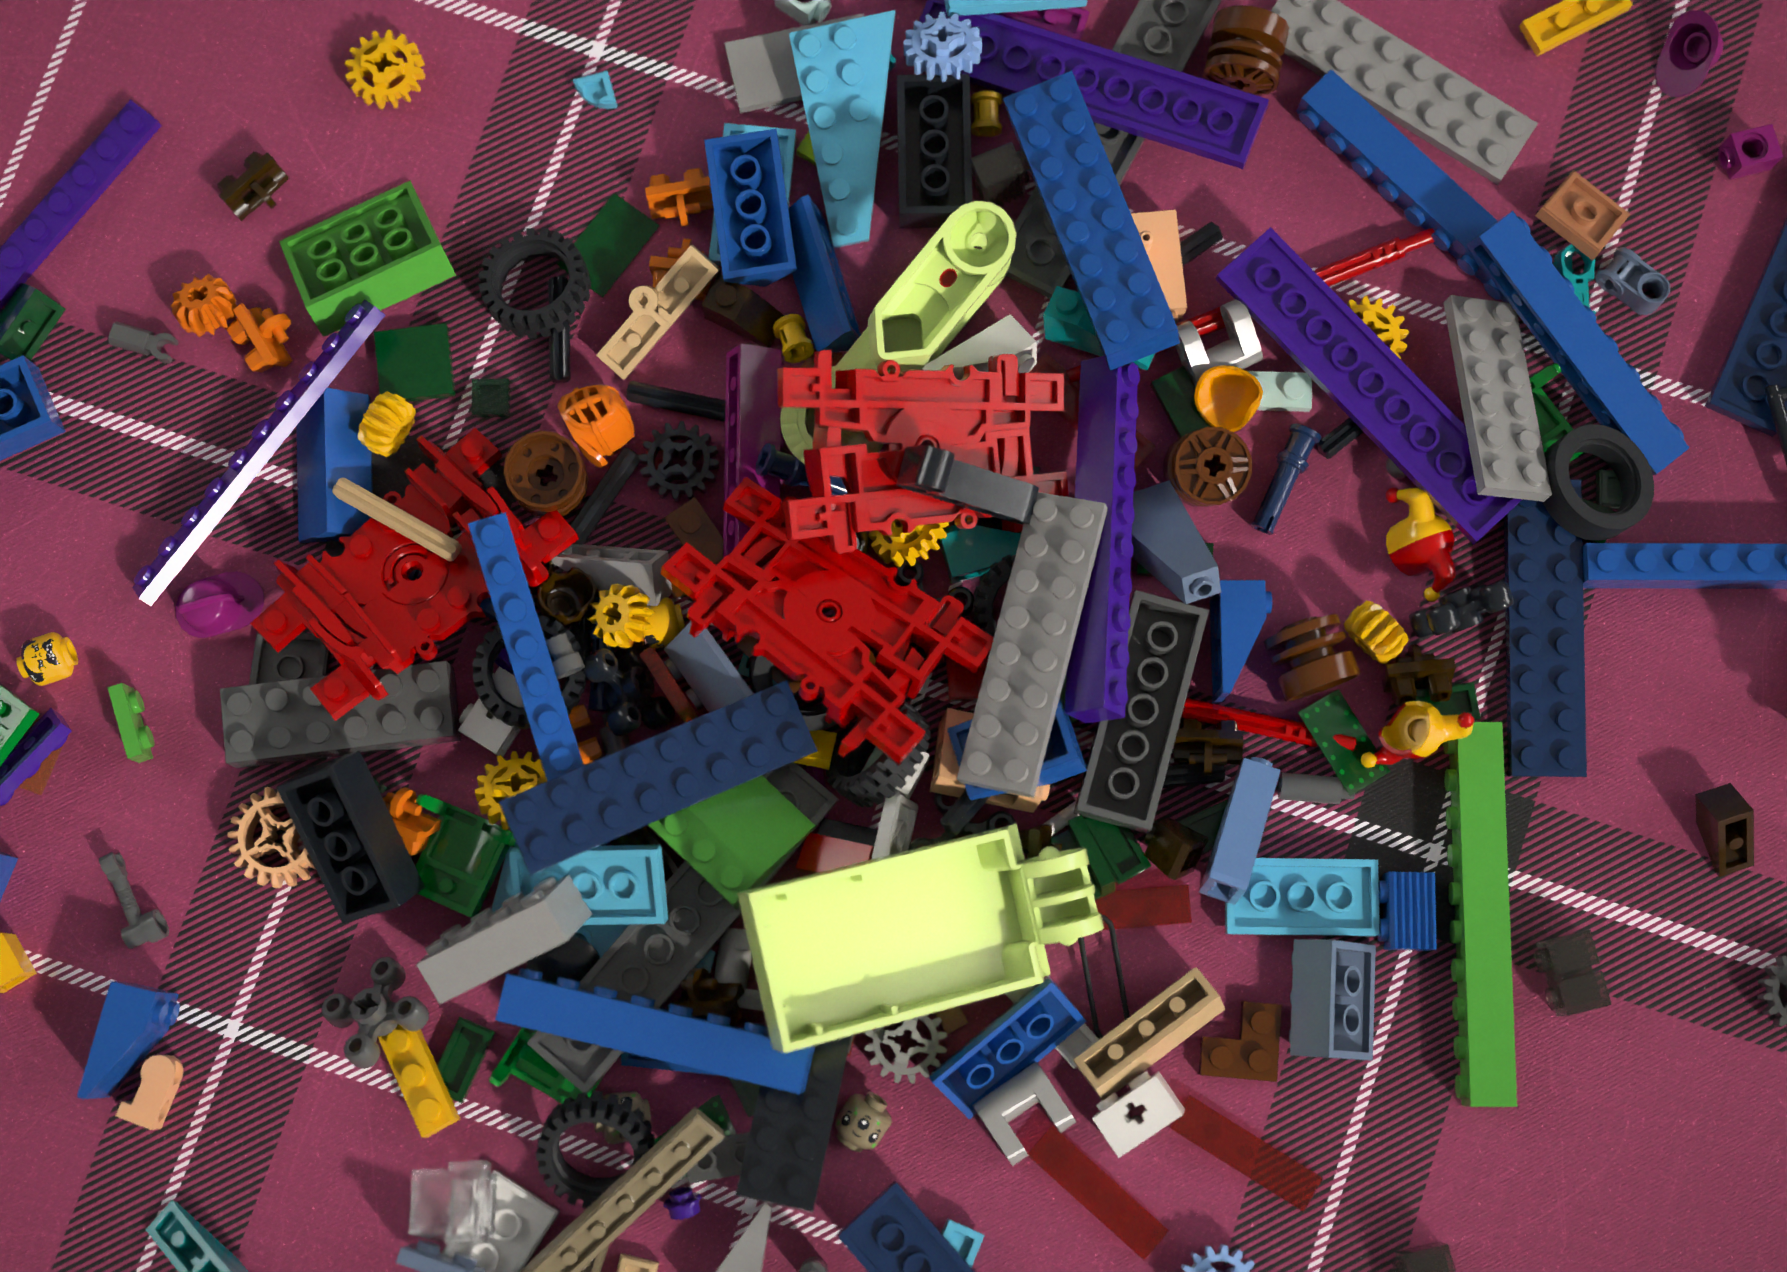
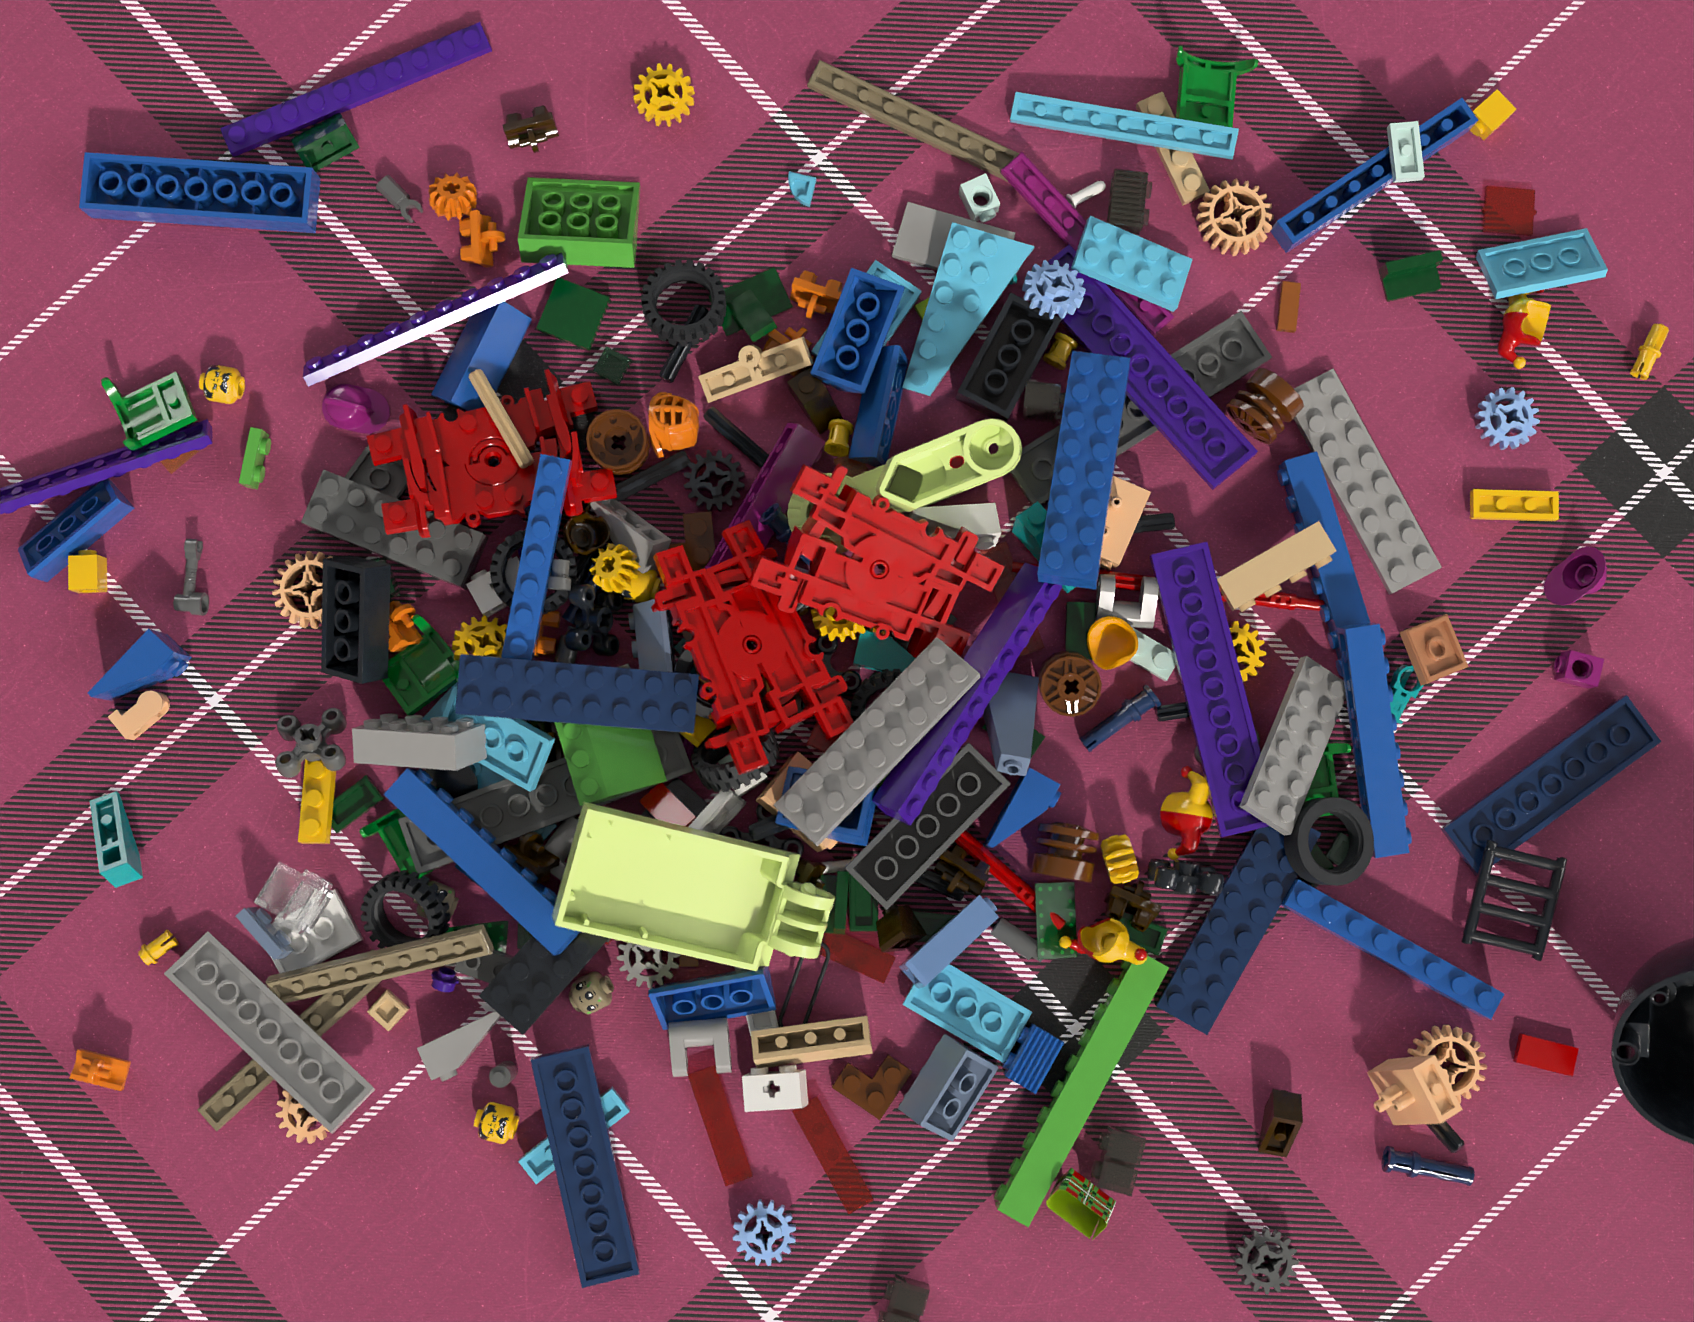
camera: 25 degrees right, 5 degrees up
yellow gear [358,391,416,457] -> none
clear red tile [640,647,699,723] -> none
black beam [896,446,1039,525] -> none
sand blue piece [1595,247,1670,315] -> none
none -> dark green tile [726,289,777,342]
none -> piece [1046,1168,1116,1240]
none -> tan brick [1217,521,1336,612]

